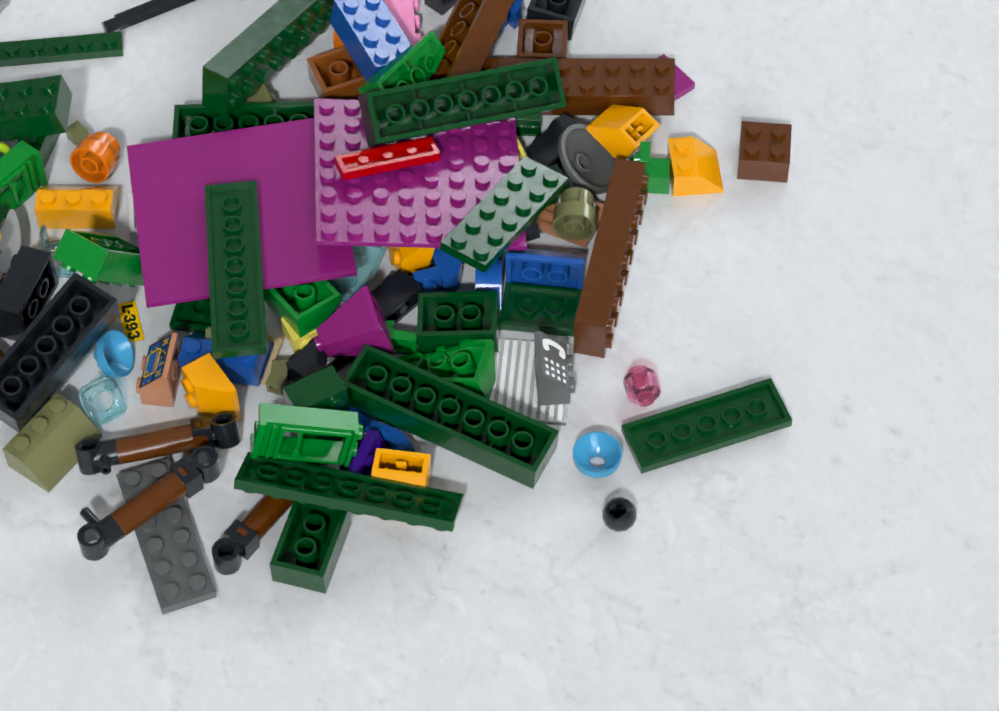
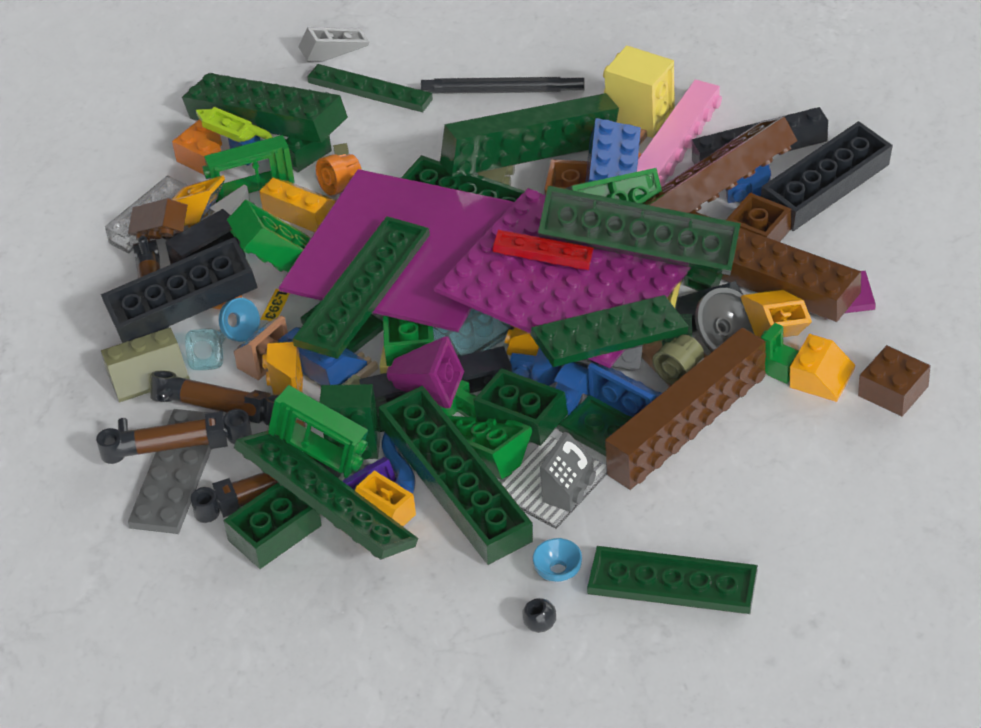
camera: 35 degrees right, 10 degrees down
clear pink head [623,365,661,407] -> none

